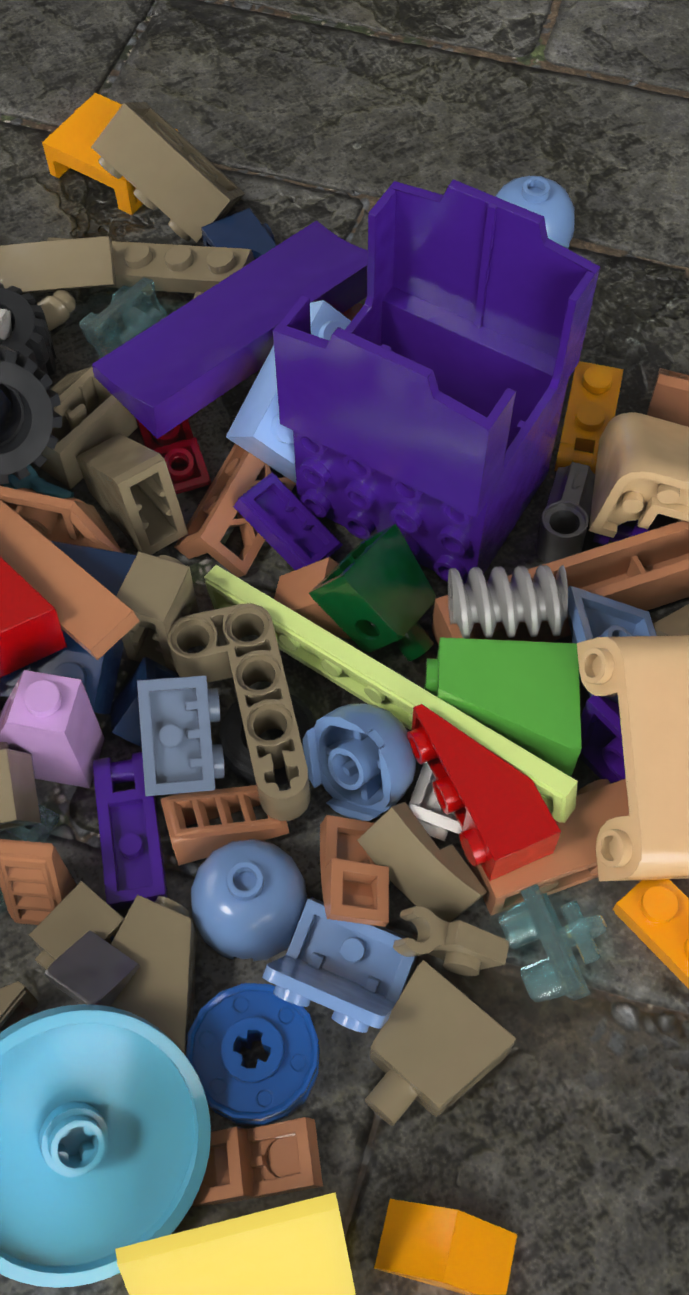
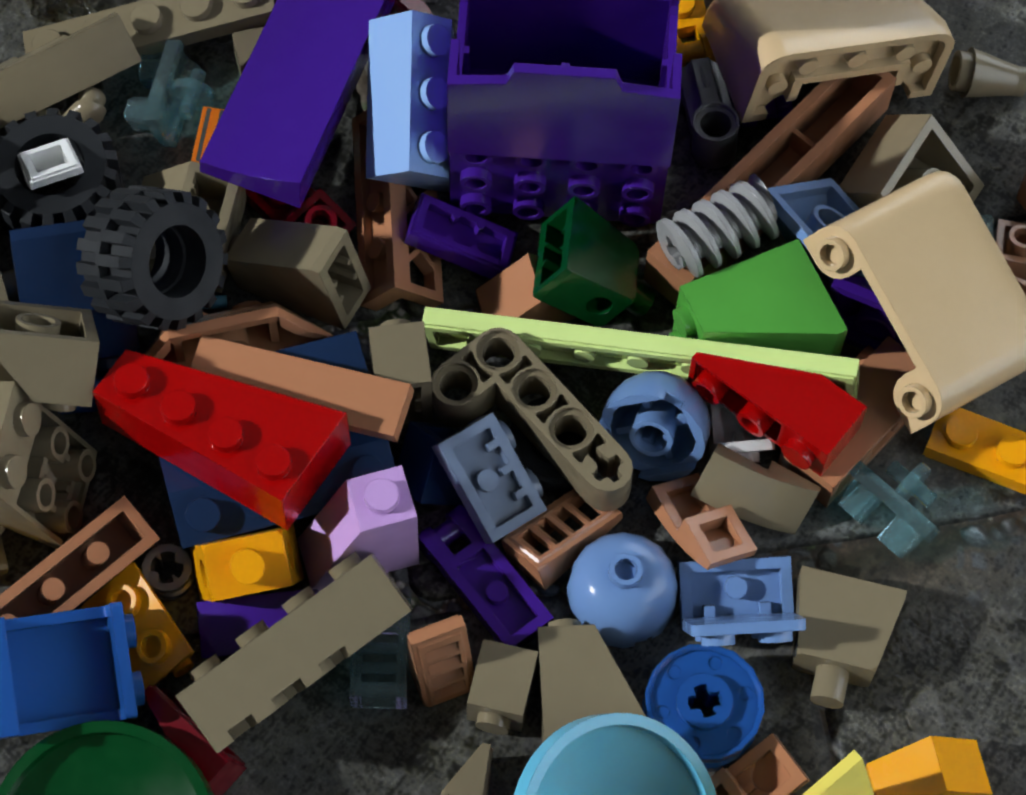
camera: 30 degrees left, 5 degrees up
flat silver slope [44,930,140,1007] -> none
dark tan plate [393,906,510,976] -> none

